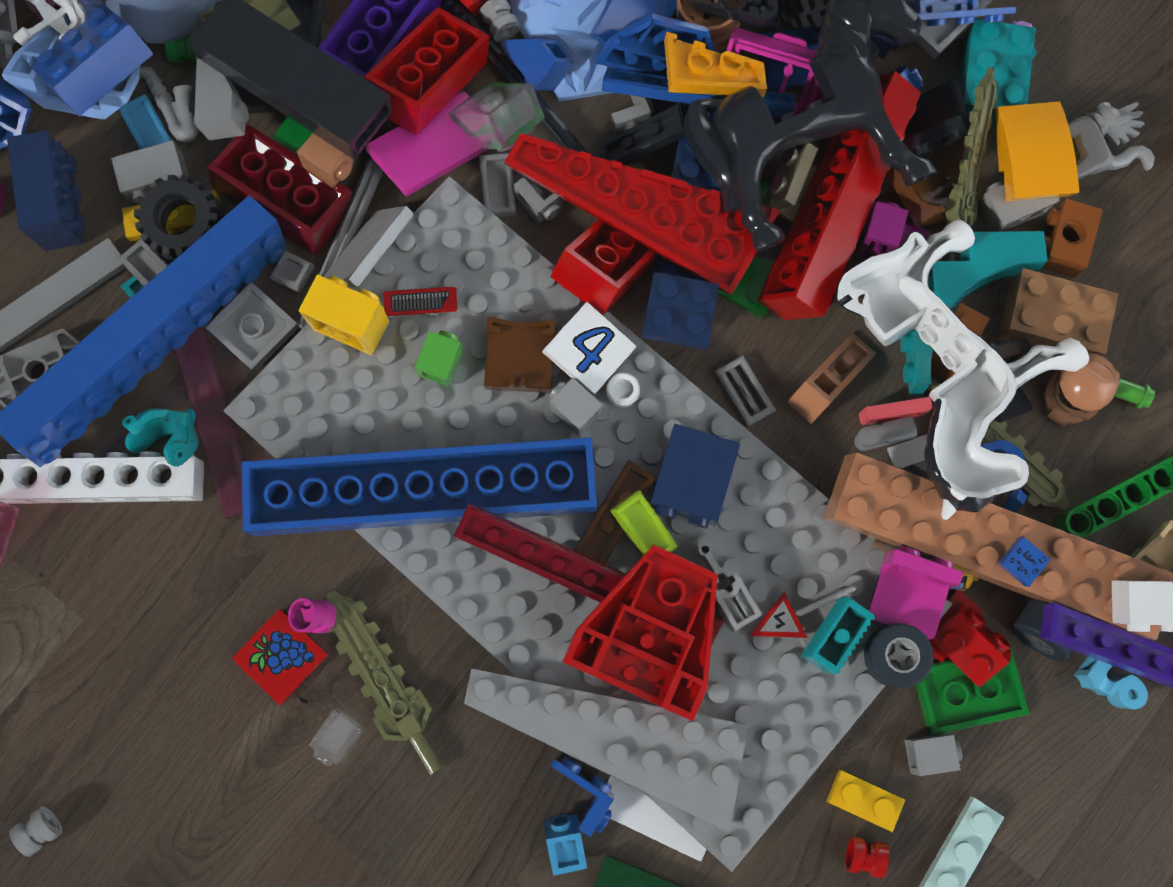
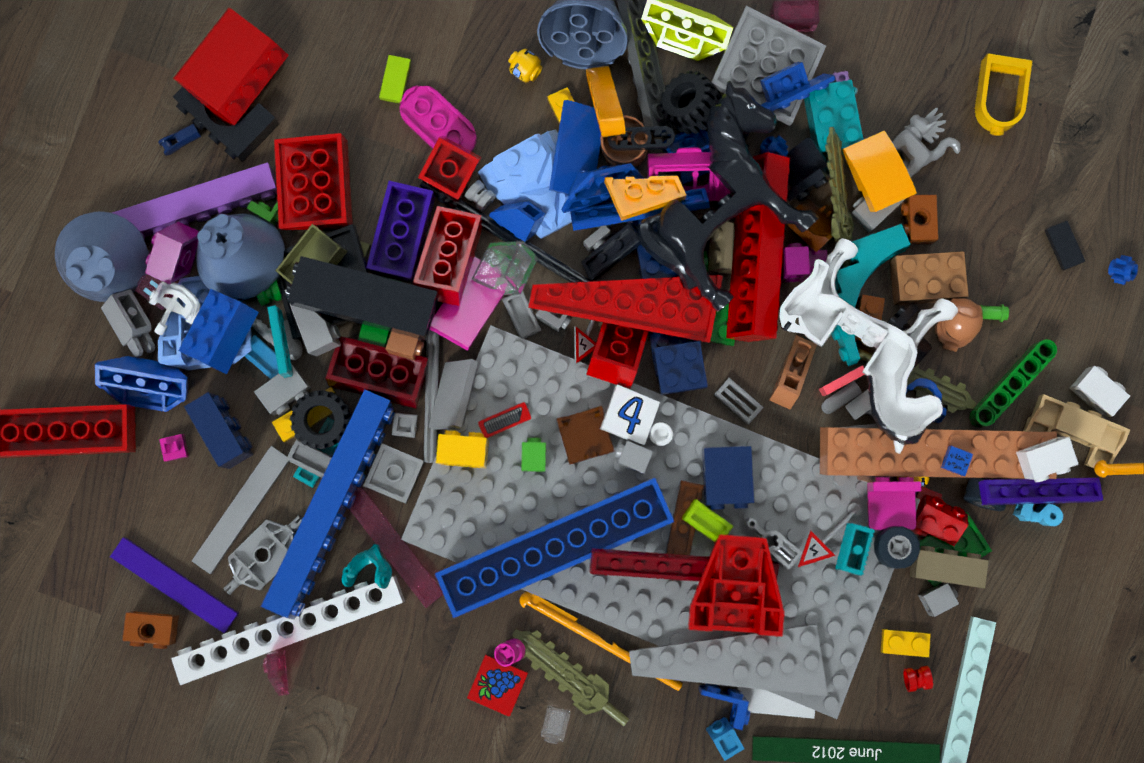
camera: 20 degrees left, 5 degrees up
none -> teal tile [267,305,293,378]
none -> light orange bar [520,591,683,691]
none -> piece [574,320,596,364]
none -> dark tan brick [910,546,989,588]

